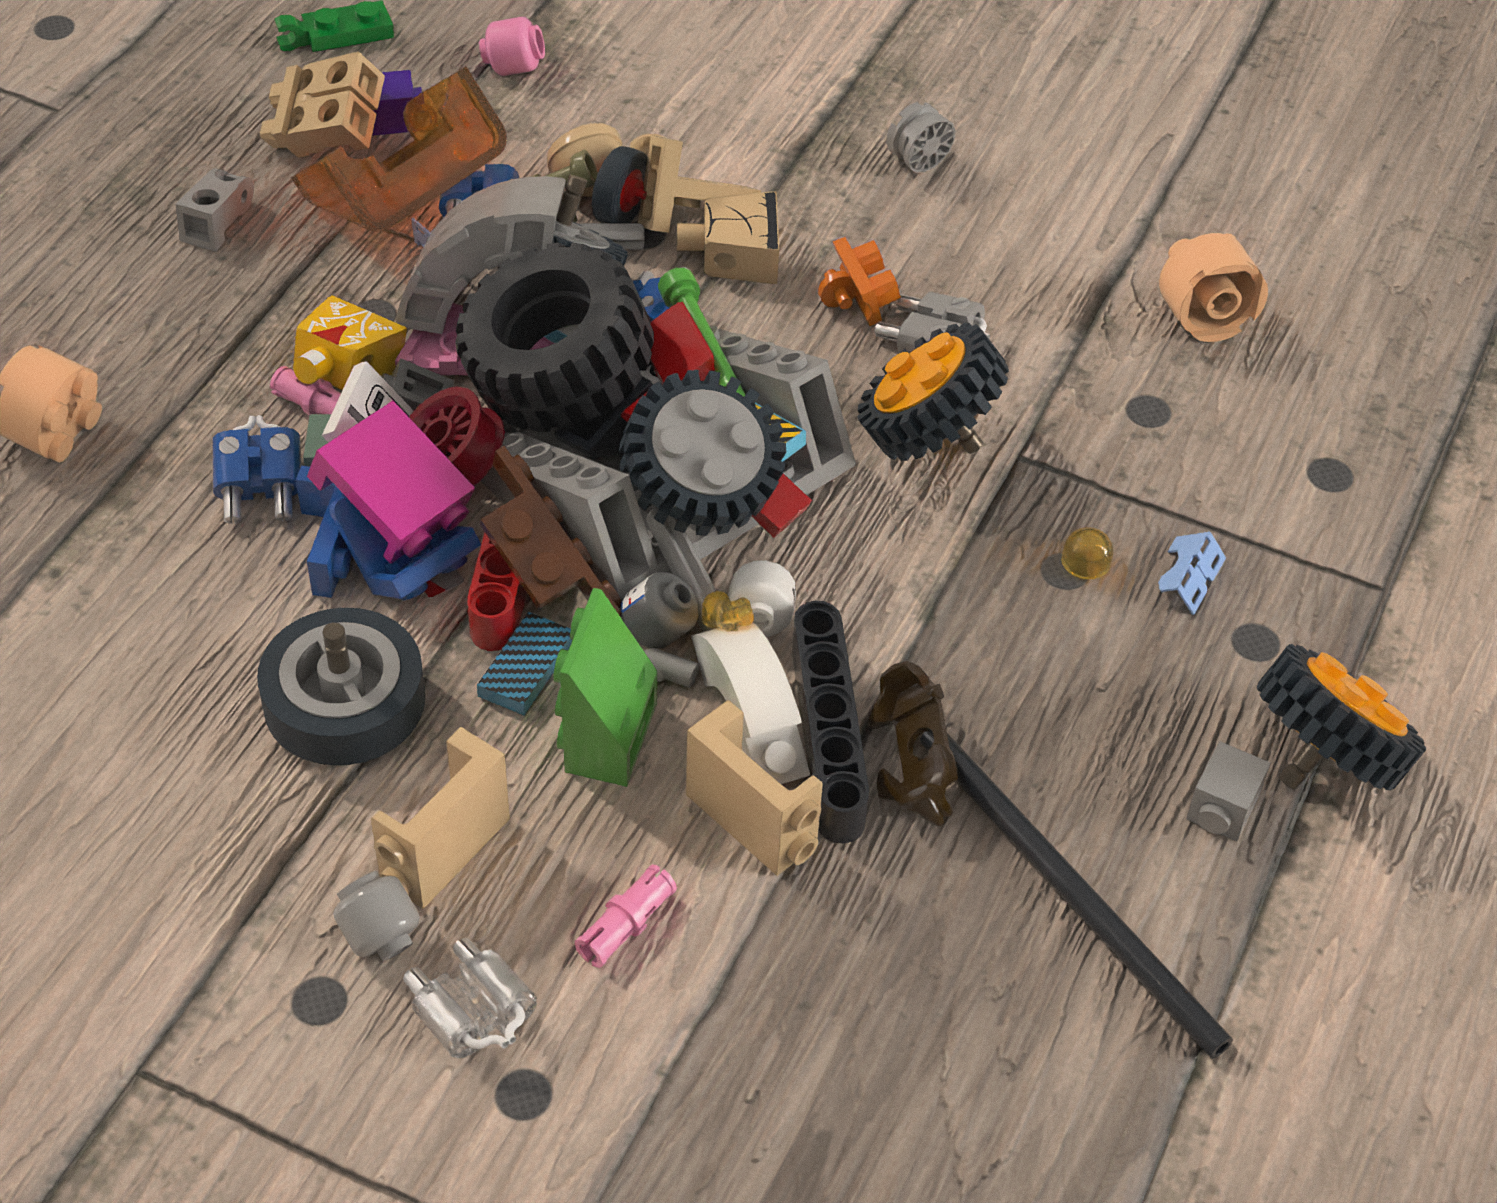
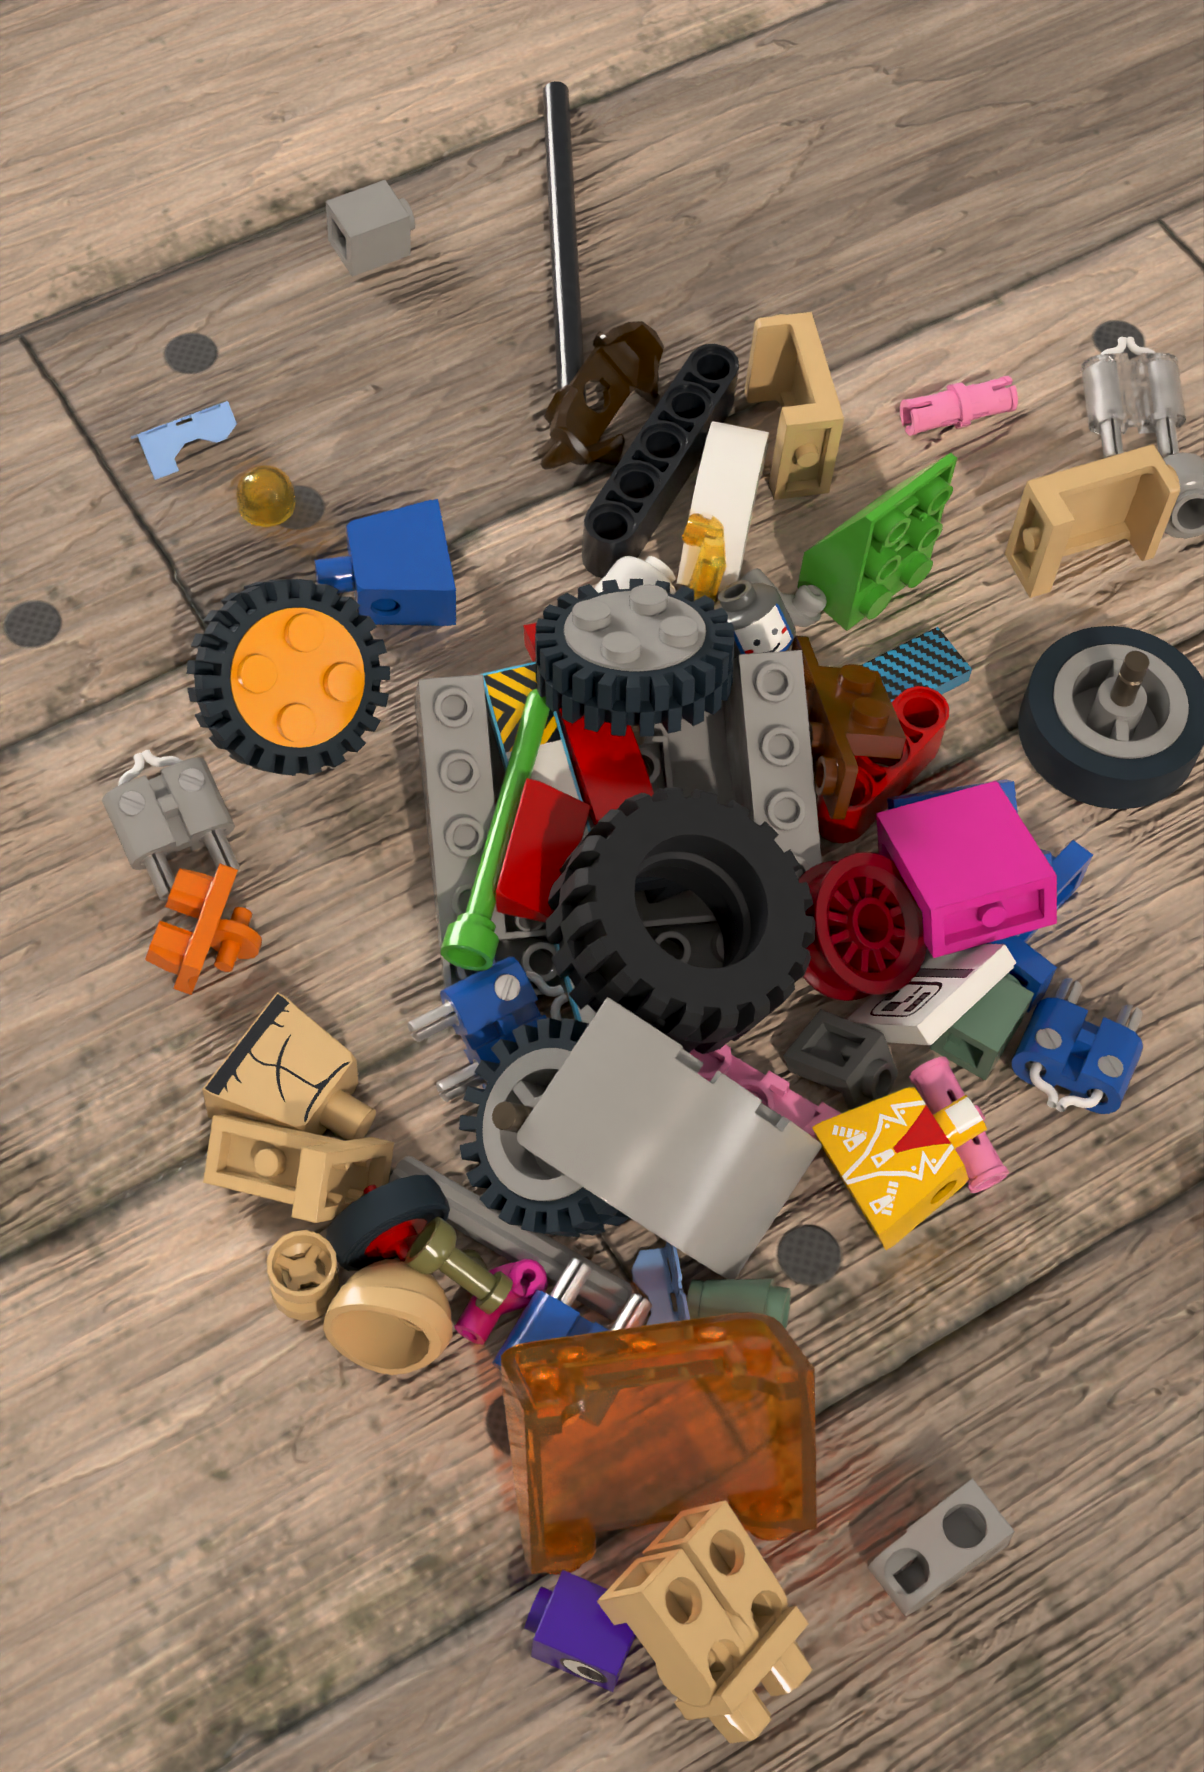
camera: 150 degrees left, 10 degrees up
bright pink head [479,17,545,76] -> none
black wheel [1257,644,1426,791] -> none
none -> blue torso [314,499,456,626]
none -> sand green cone [687,1278,791,1348]

